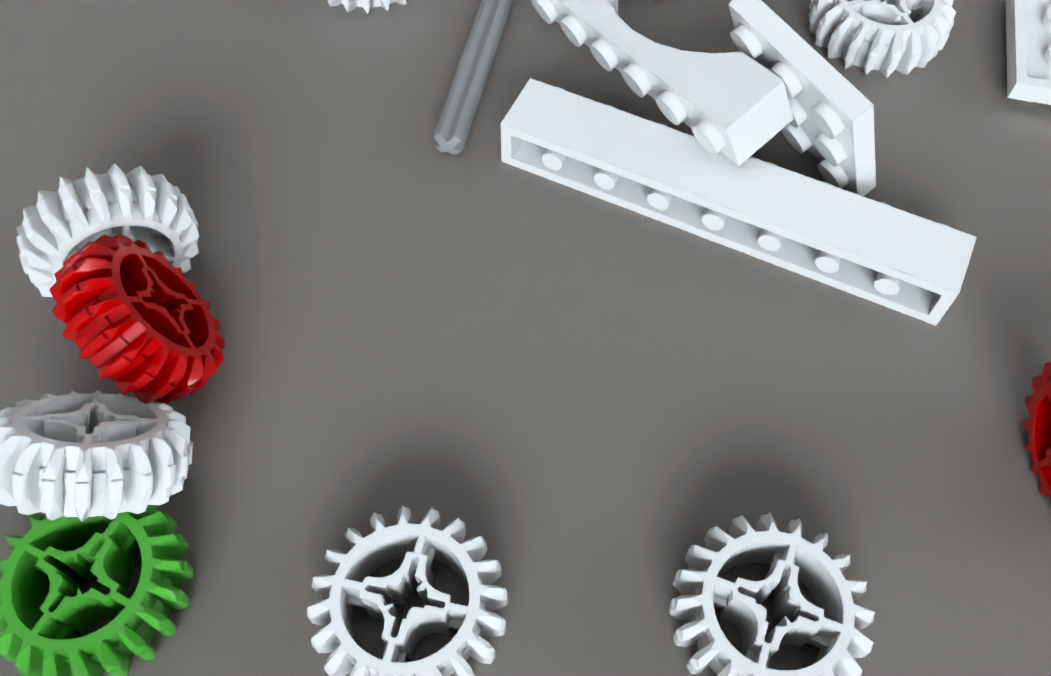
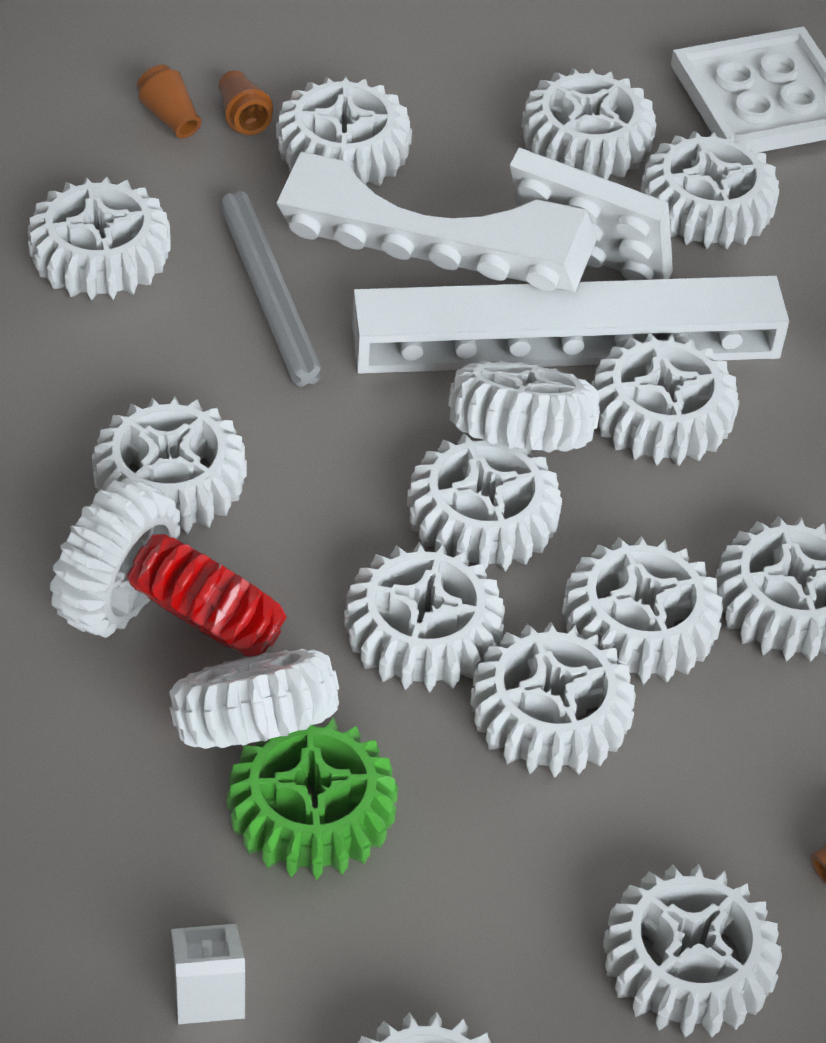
camera: 35 degrees left, 10 degrees down
none -> white gear [92,396,247,535]
none -> white gear [344,542,505,693]
none -> white gear [407,433,562,572]
none -> white gear [448,360,600,453]
none -> white gear [562,535,723,685]
none -> white gear [591,333,739,466]
none -> white gear [641,131,779,250]

